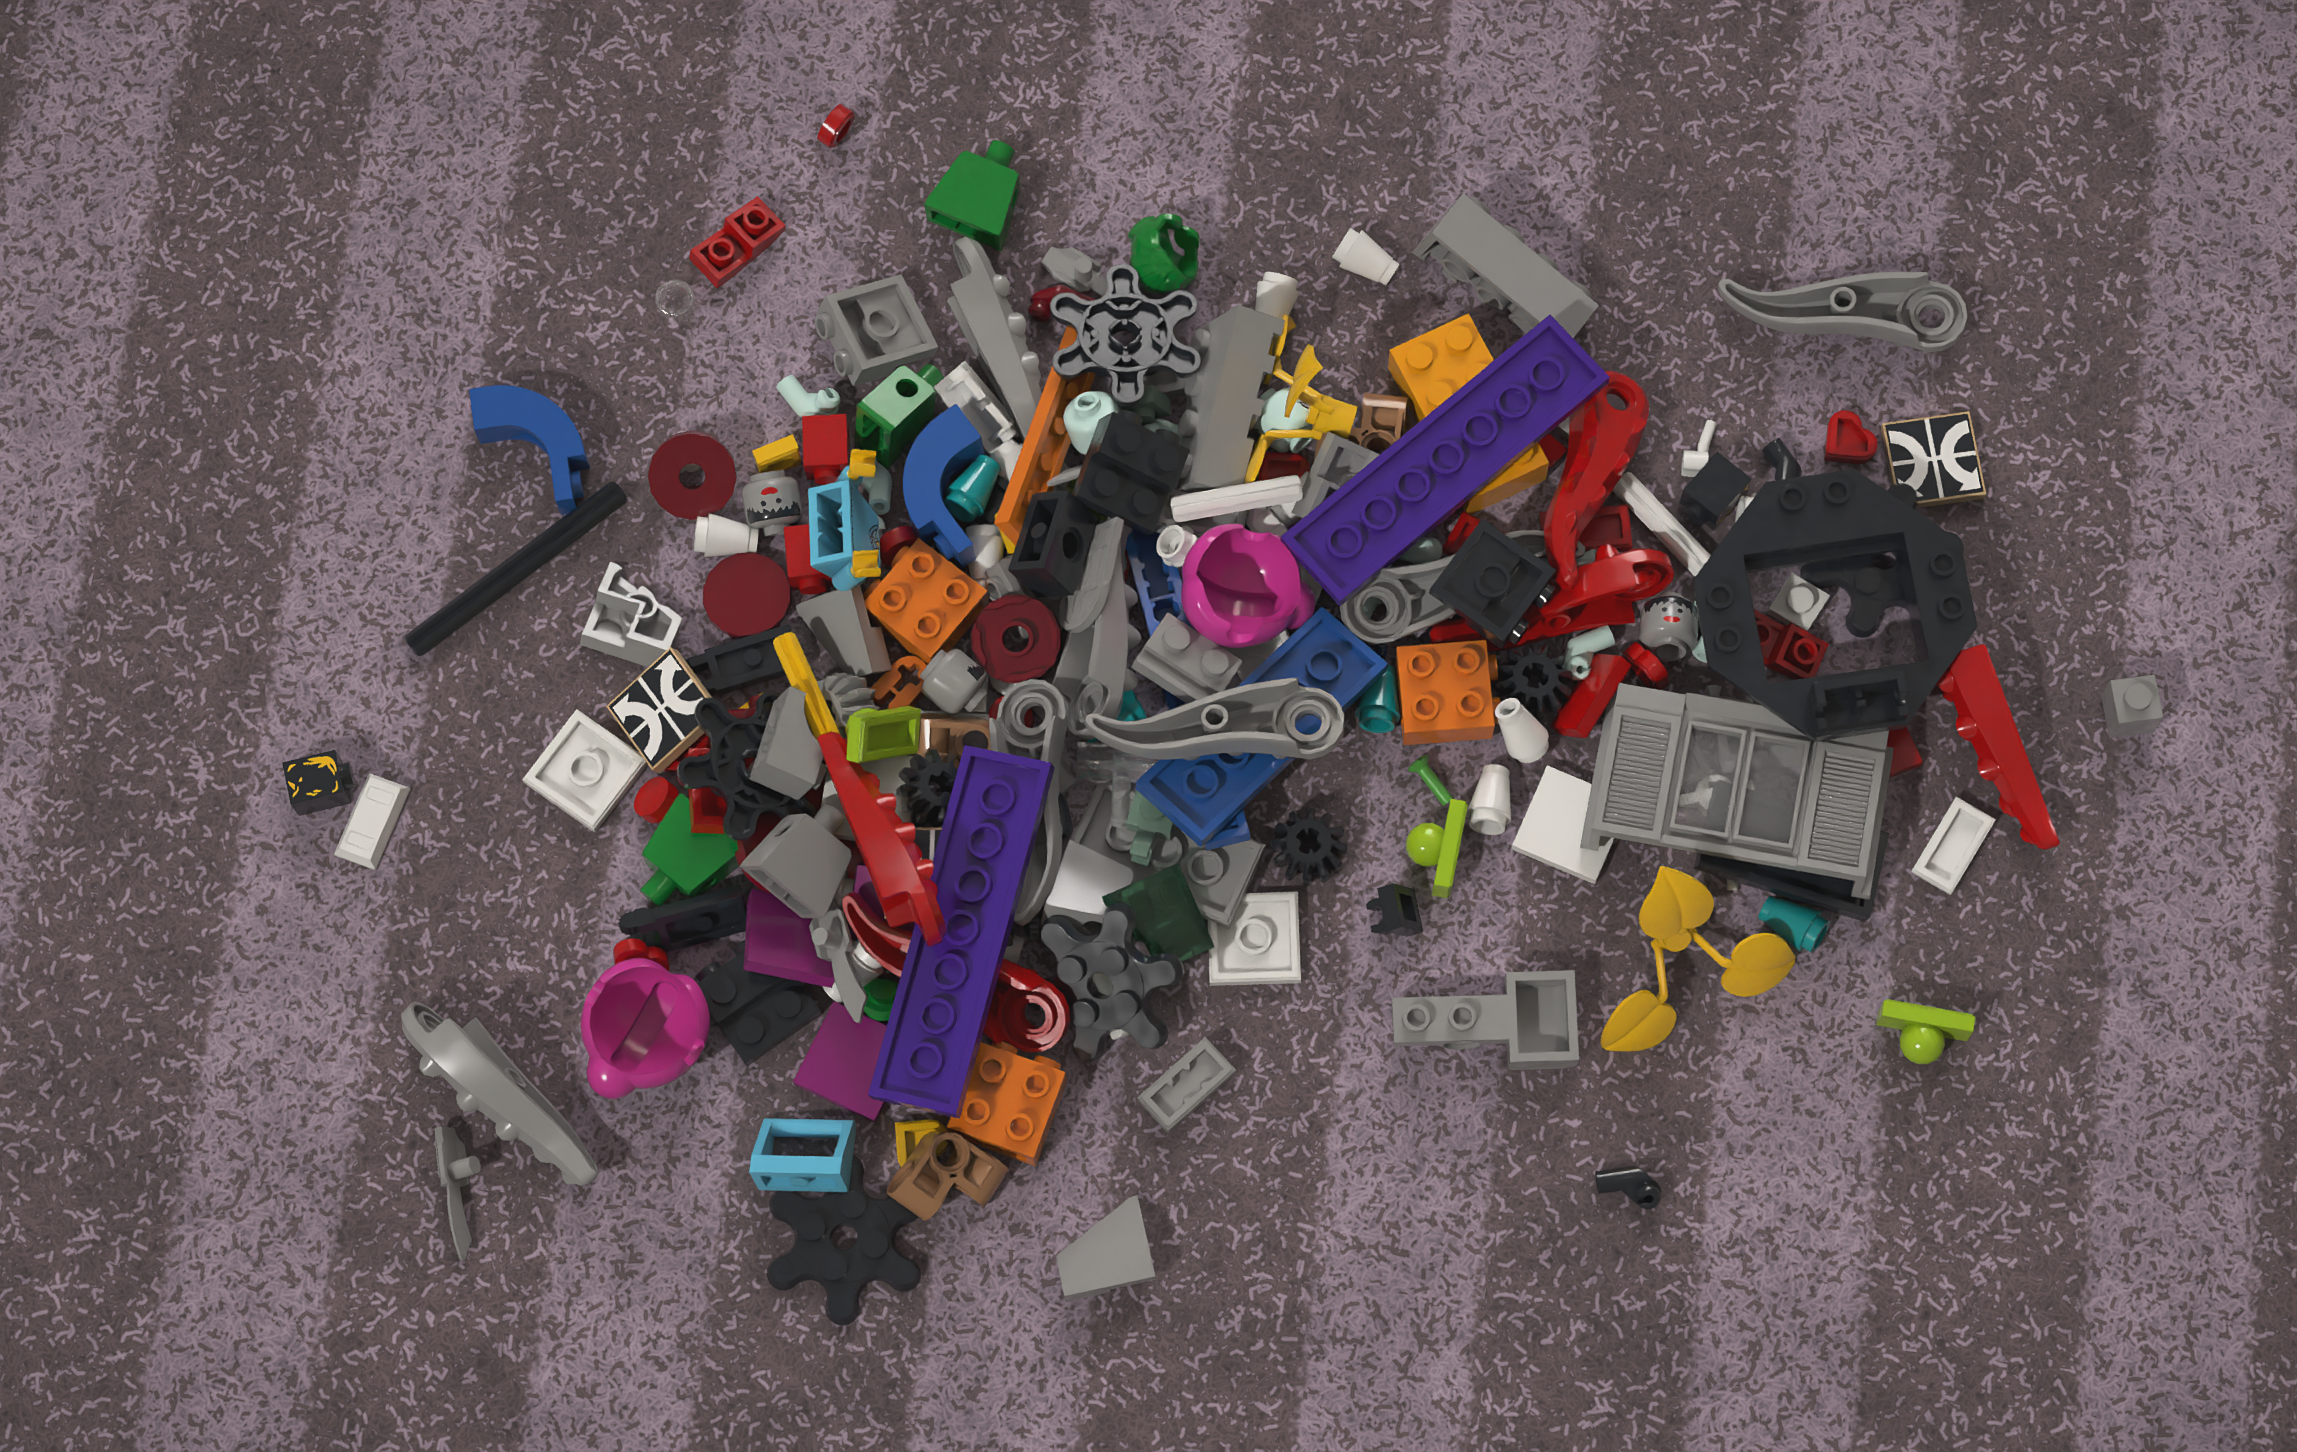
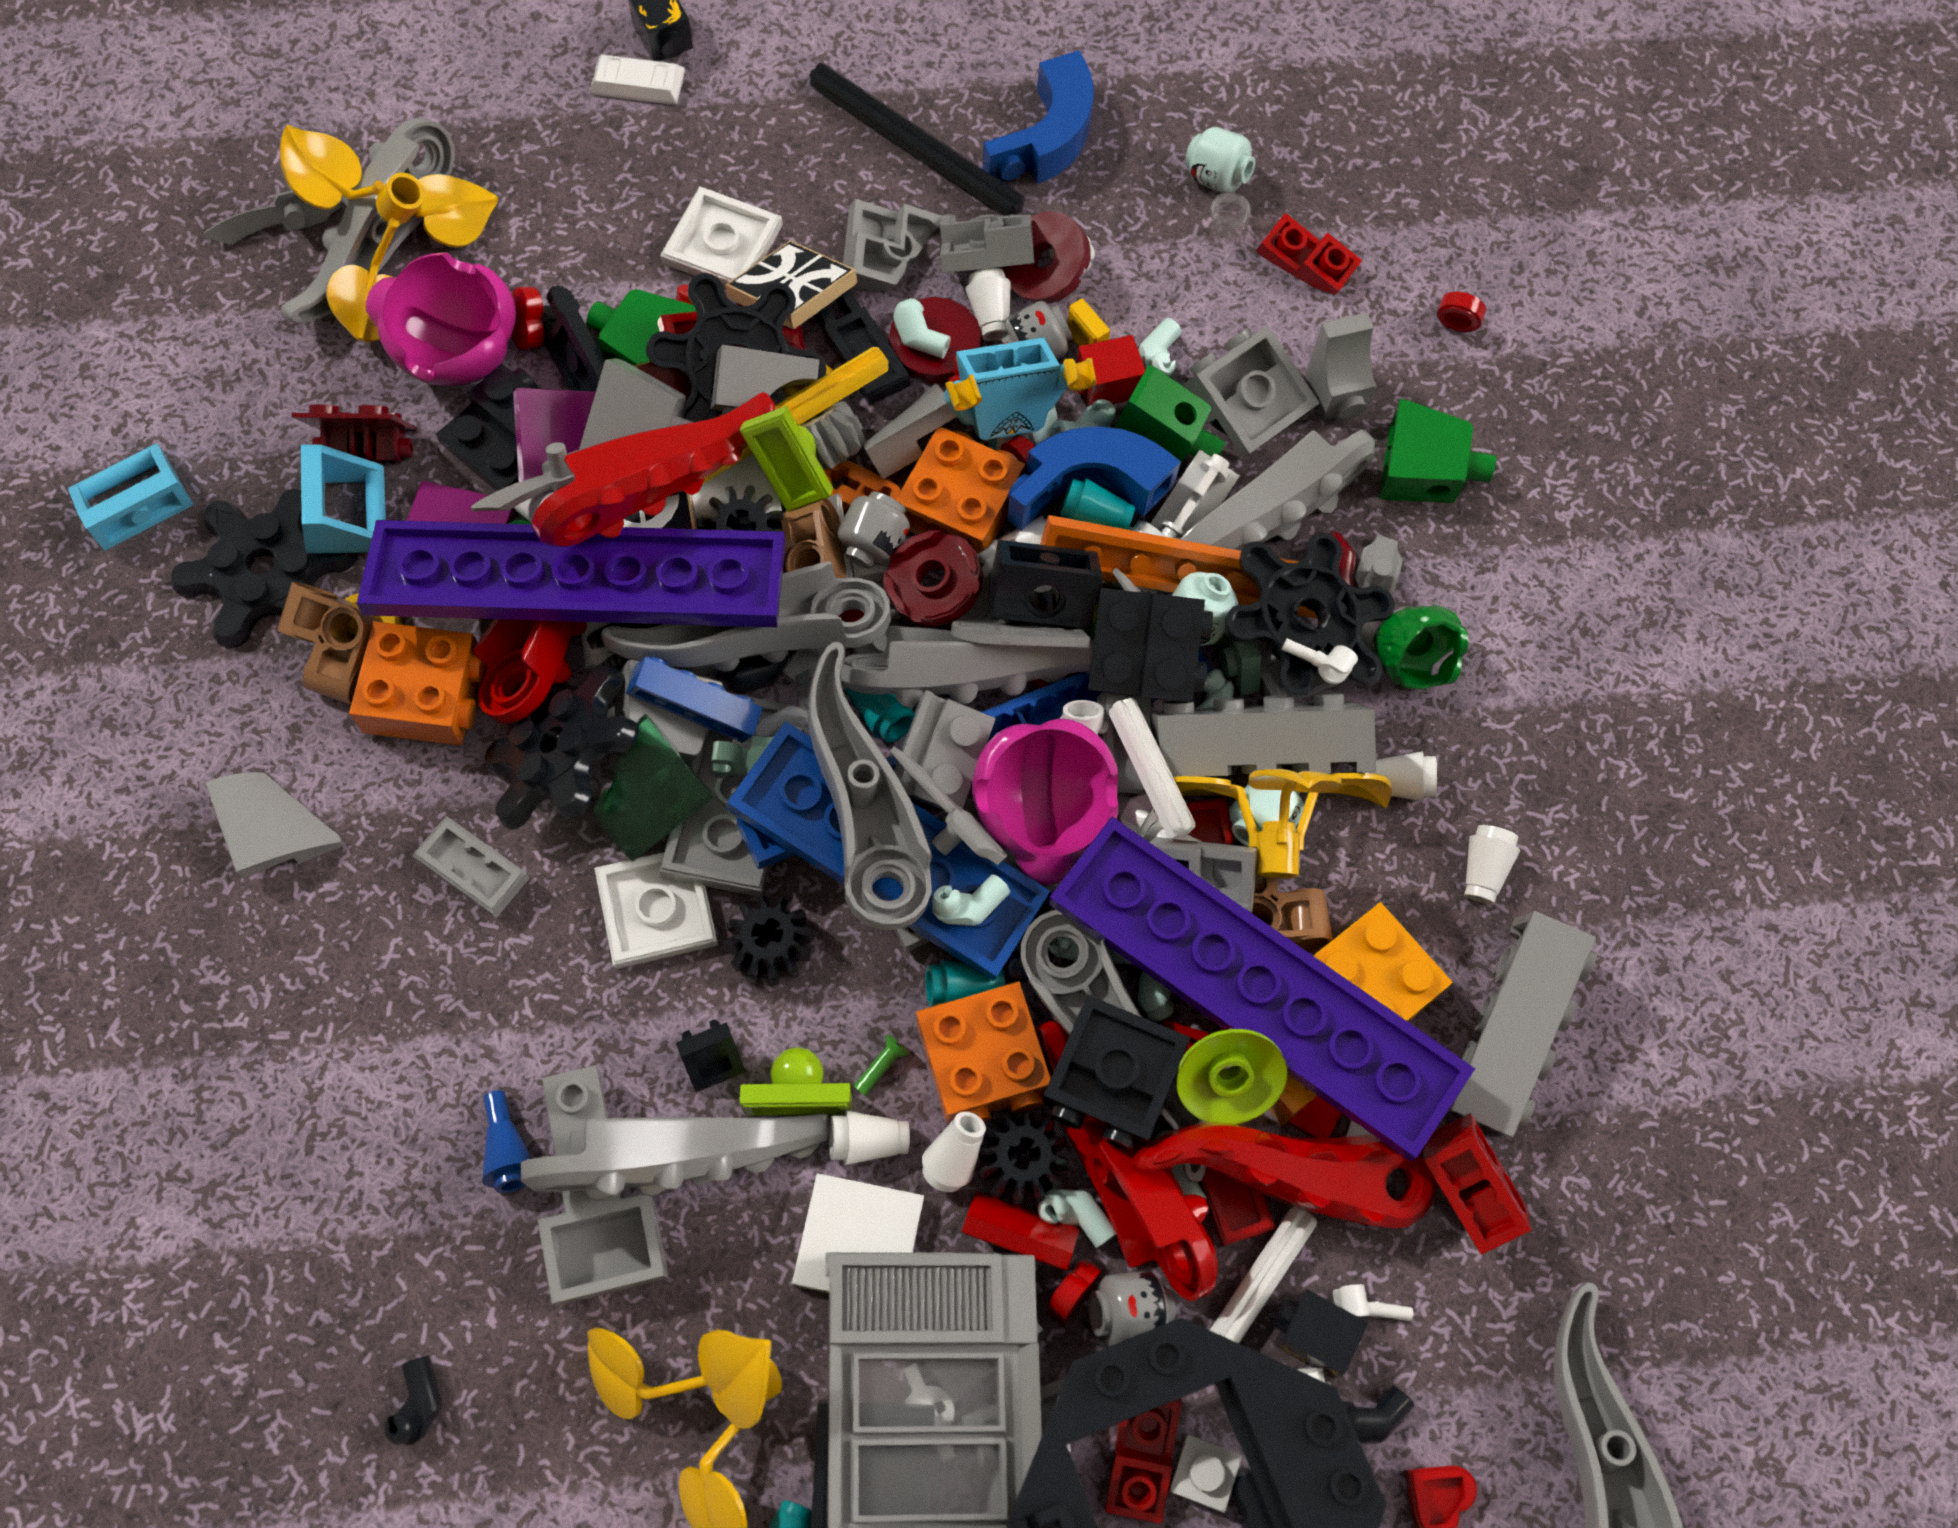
camera: 70 degrees right, 5 degrees down
none -> medium azure tile [68,443,194,551]
none -> yellow plant [280,125,498,343]
none -> dark red hinge [292,404,417,462]
none -> blue cone [482,1090,532,1193]
none -> light grey animal [521,1114,830,1201]
none -> piece [626,656,763,743]
none -> light grey piece [890,746,1008,865]
none -> light aqua arm [894,299,950,359]
none -> light aqua arm [931,875,1010,926]
none -> light grey slope [940,215,1034,273]
none -> lime dish [1176,1029,1287,1124]
none -> light aqua head [1185,127,1255,194]
none -> white hand [1282,638,1358,684]
none -> light grey arch [1306,312,1376,420]
none -> red brick [1423,1113,1532,1255]

